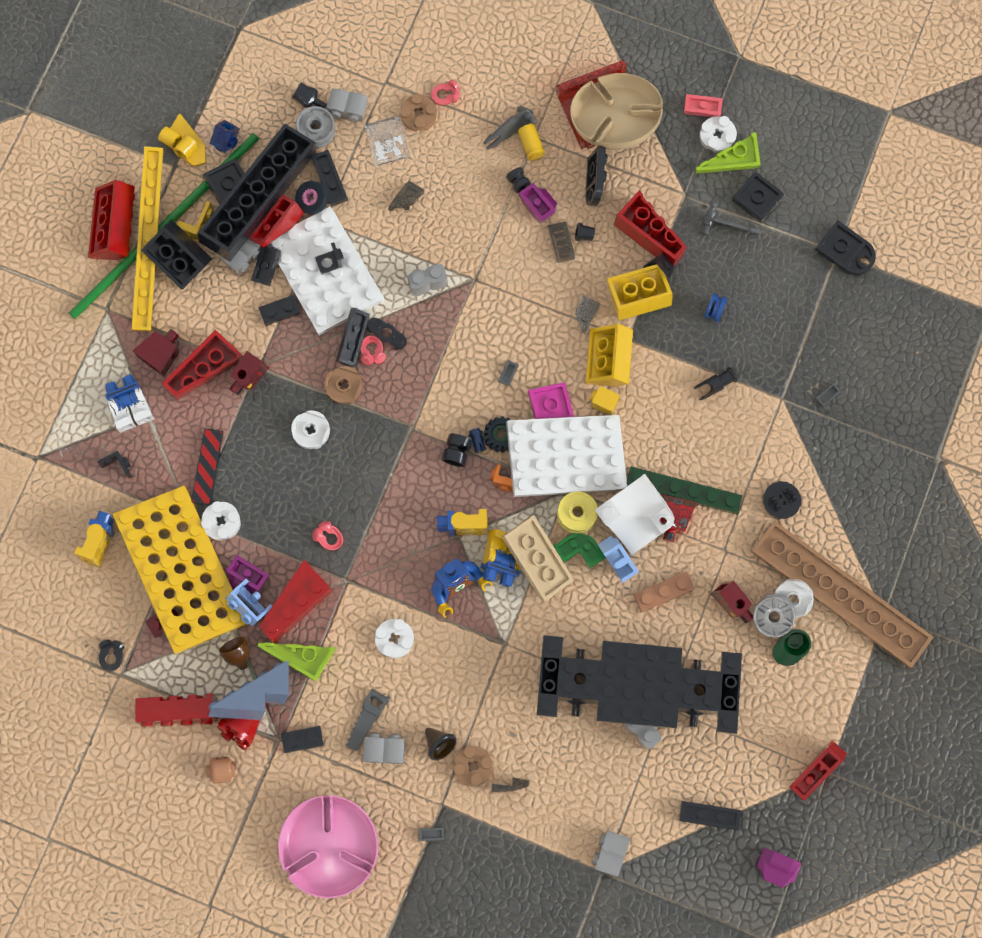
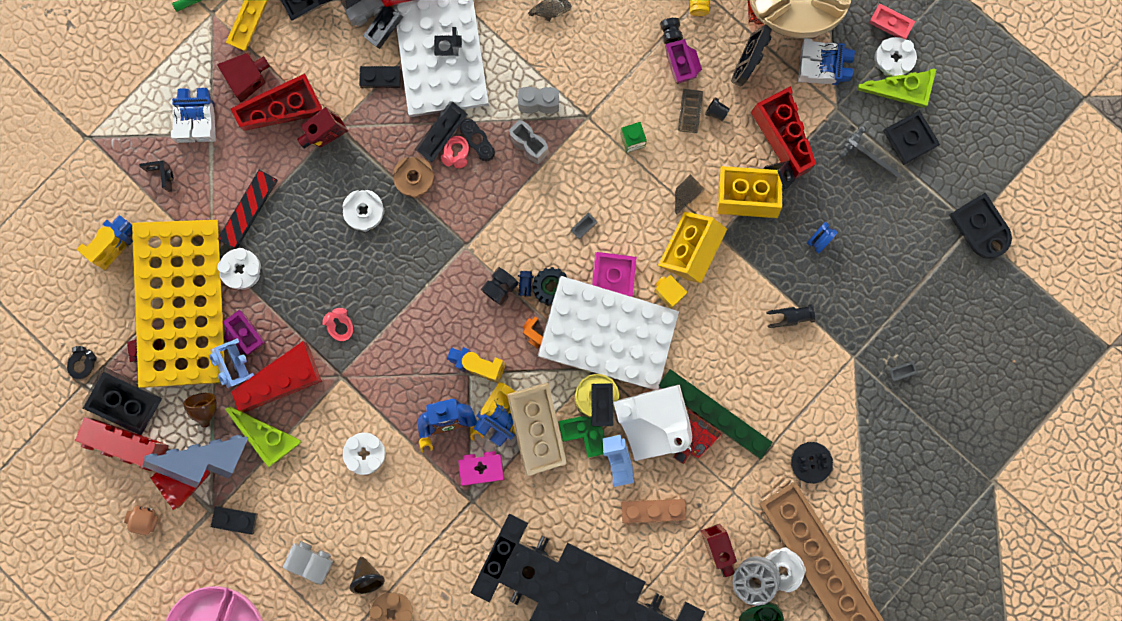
camera: 25 degrees right, 5 degrees up
dark grey piece [345,689,390,751] -> none
none -> black slope [82,366,162,435]
none -> dark pink brick [458,451,505,486]
none -> light grey brick [509,120,549,164]
none -> black plate [591,383,613,426]
none -> green brick [620,122,647,153]
none -> hips [798,38,855,85]

